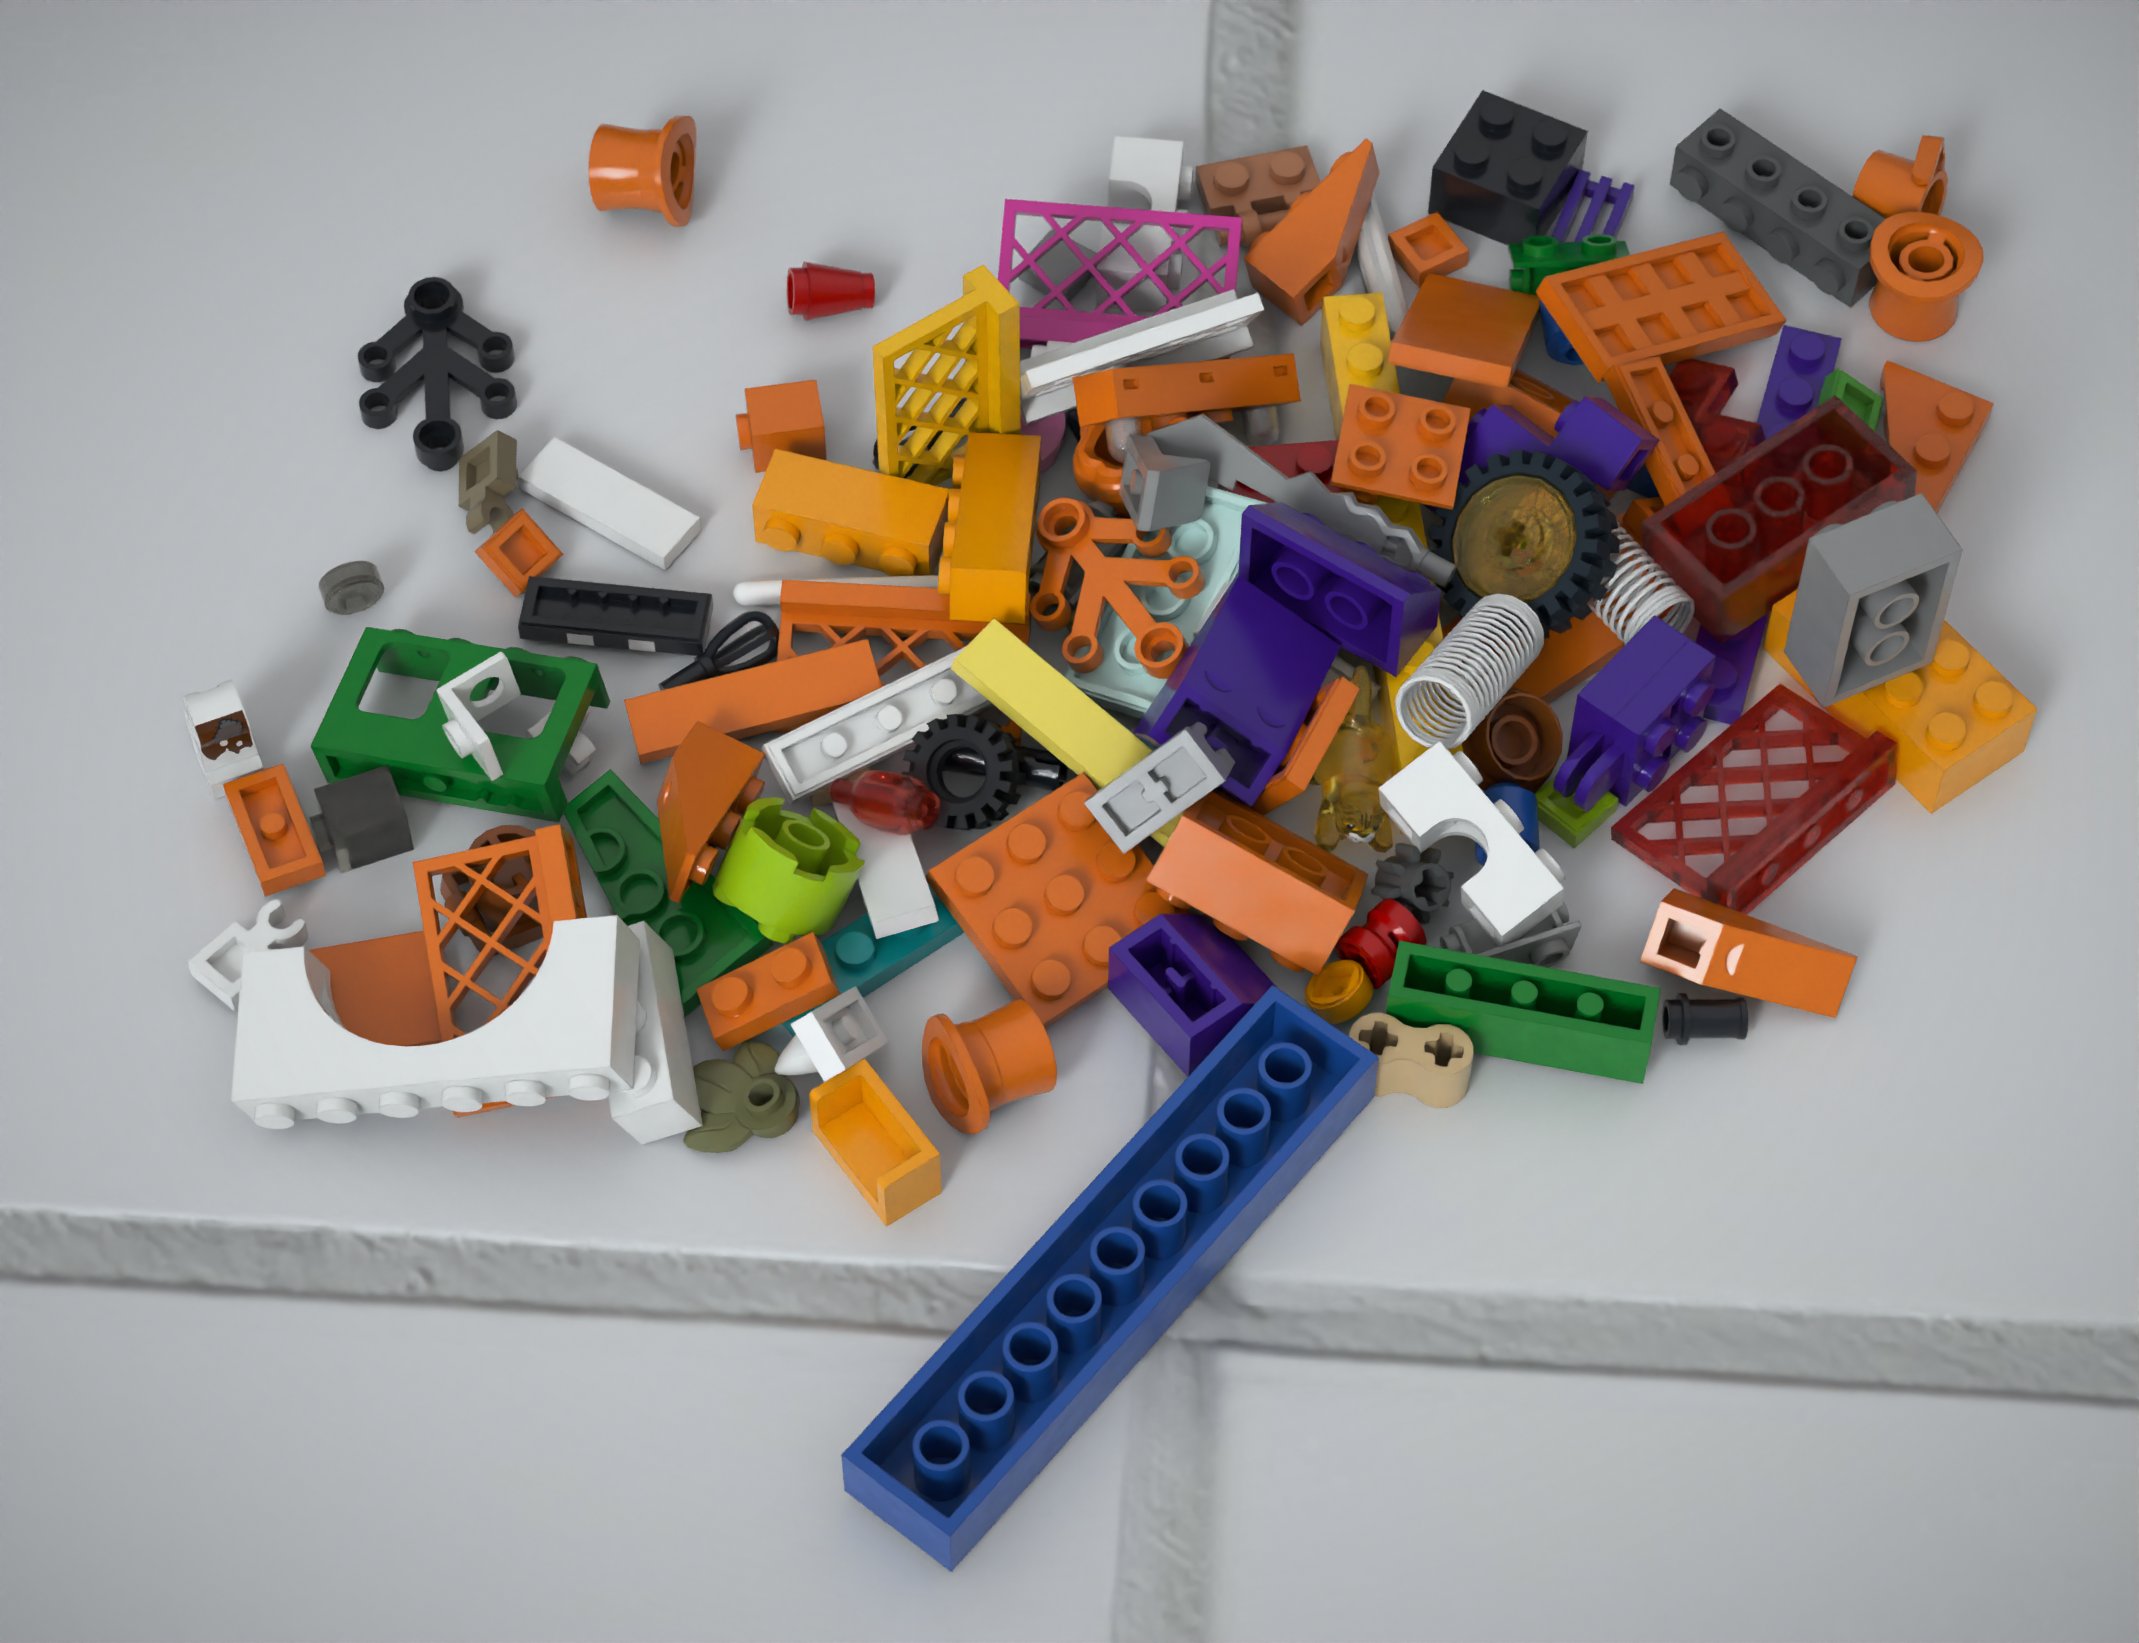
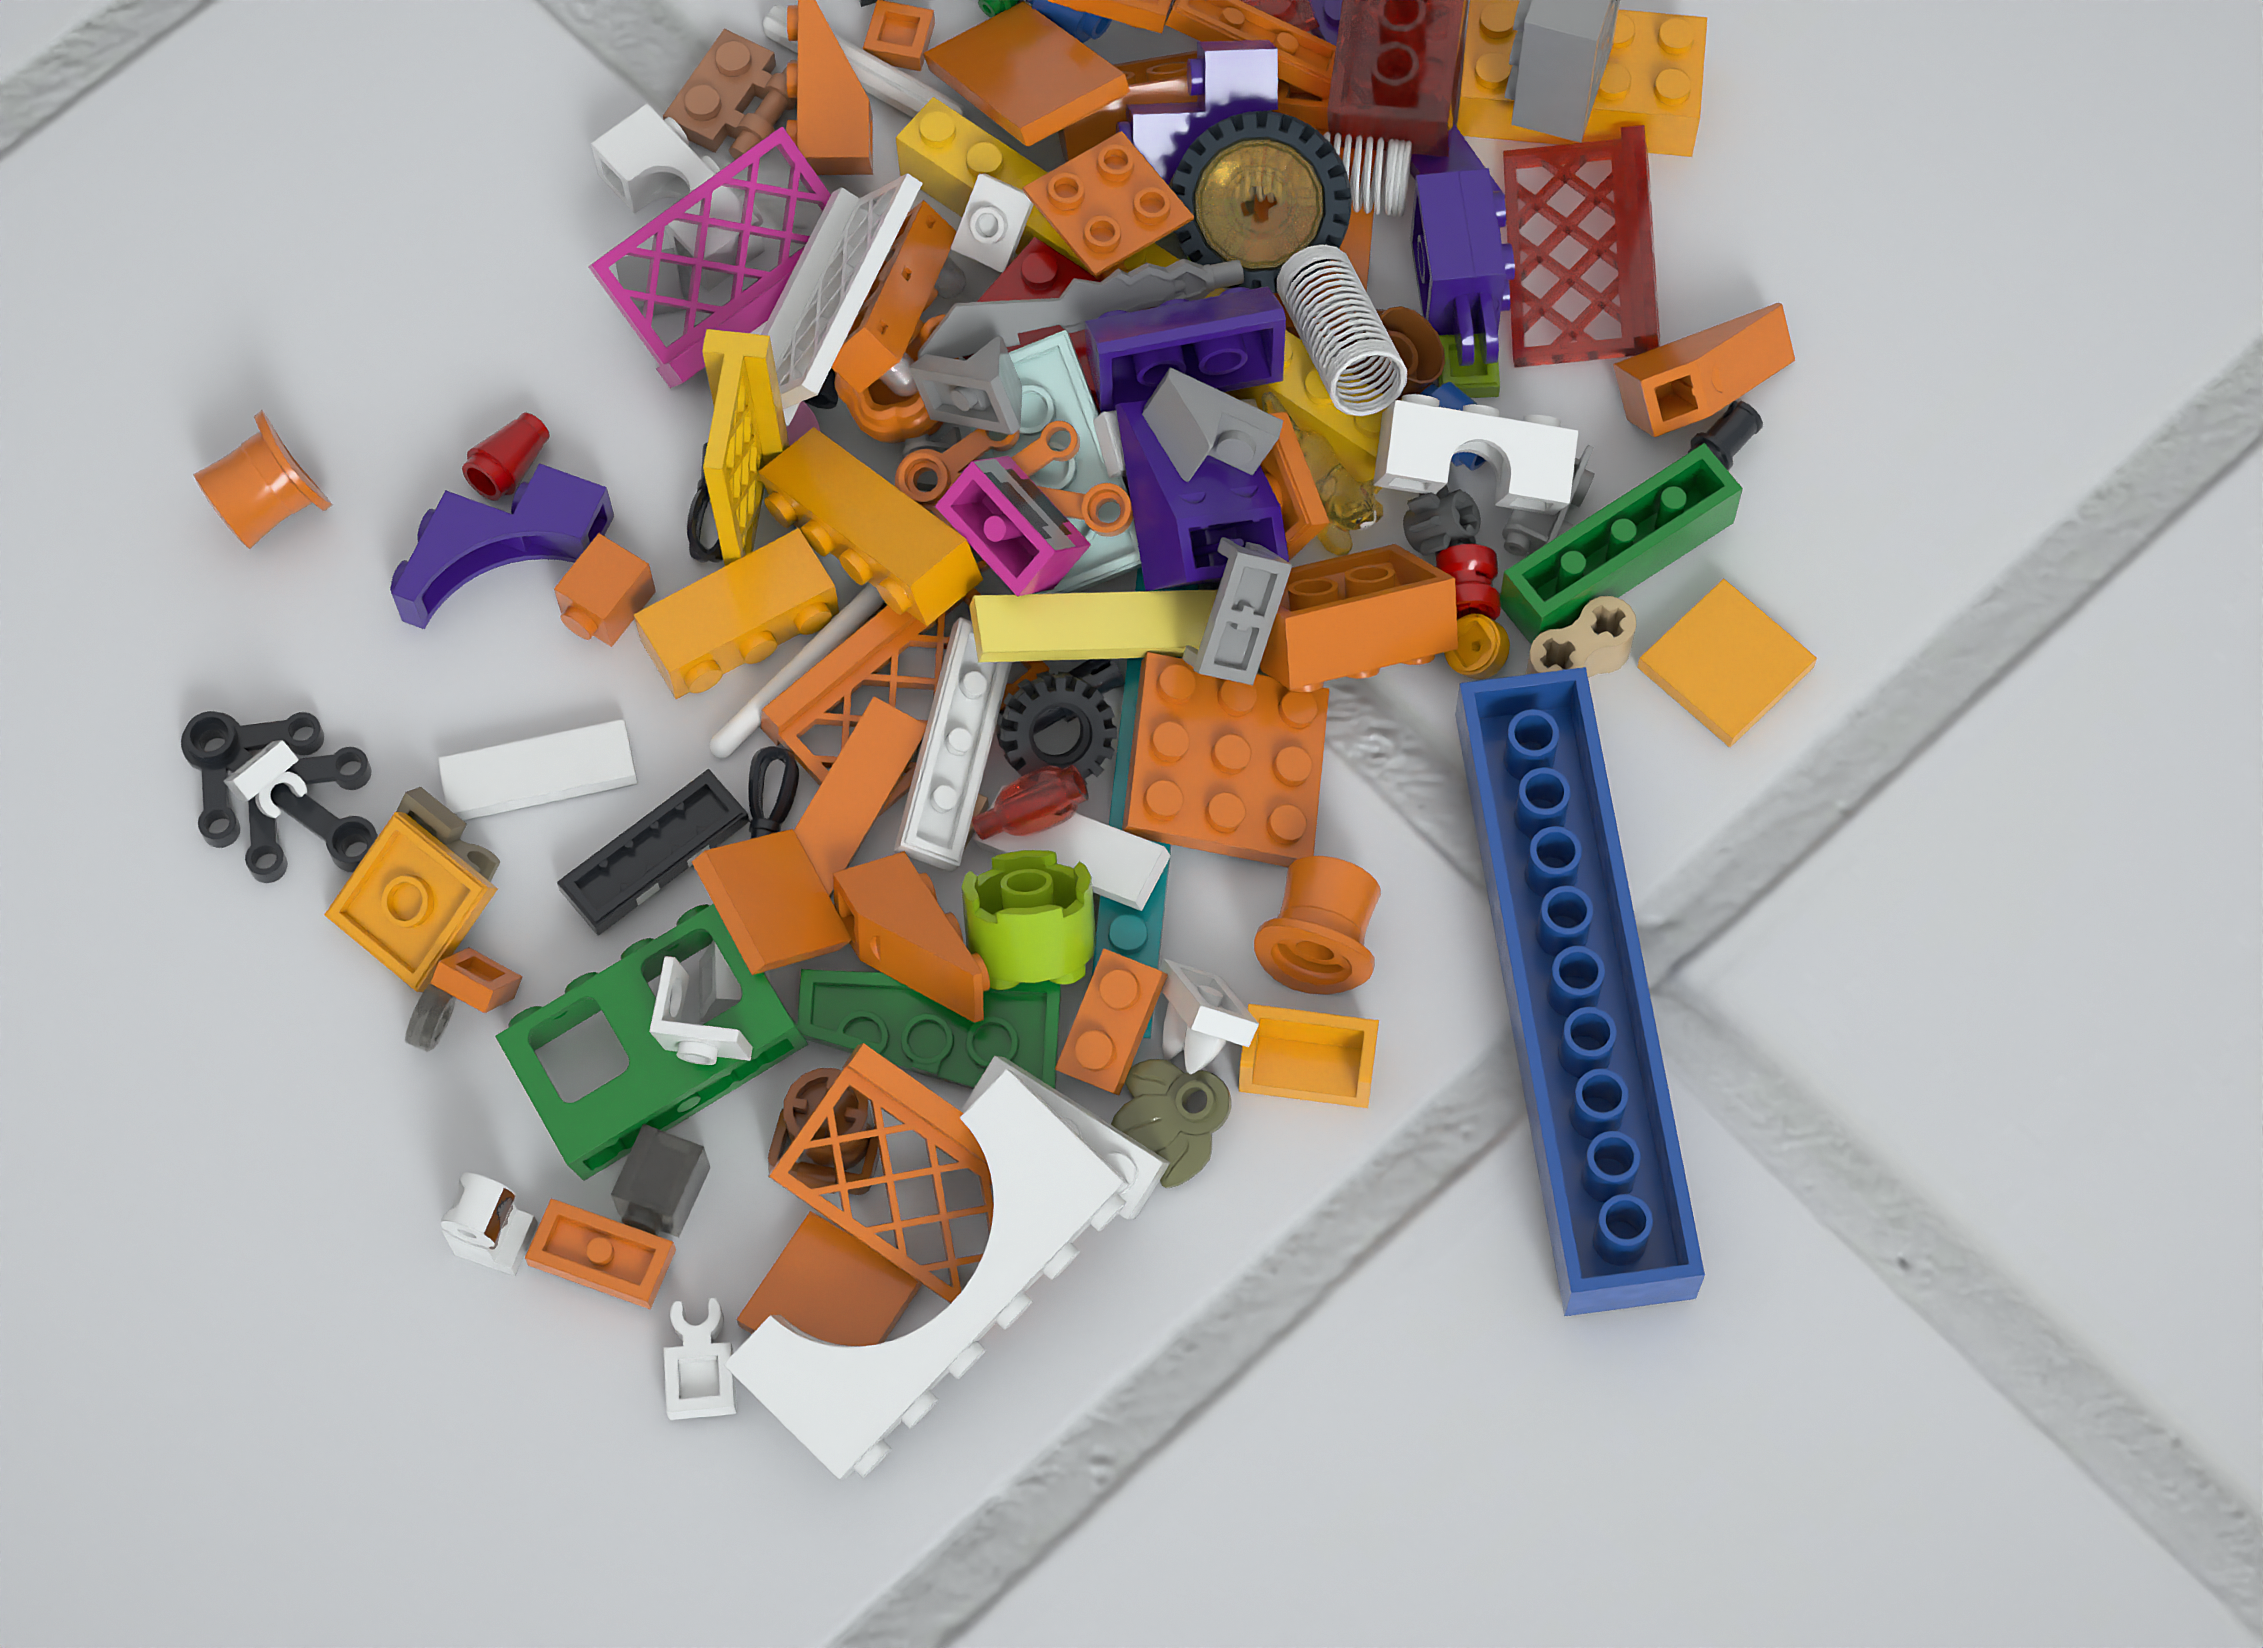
camera: 45 degrees left, 10 degrees up
orange tile [474,508,564,597] -> none
dark purple slope [1108,914,1278,1077] -> none
none -> white tile [224,740,307,818]
none -> light orange tile [324,812,498,992]
none -> dark purple arch [390,463,614,629]
none -> orange tile [430,947,523,1013]
none -> orange tile [691,829,852,975]
none -> dark pink brick [935,456,1091,597]
none -> white bracket [950,173,1034,273]
none -> light grey slope [1142,368,1283,482]
none -> light orange tile [1637,579,1817,748]

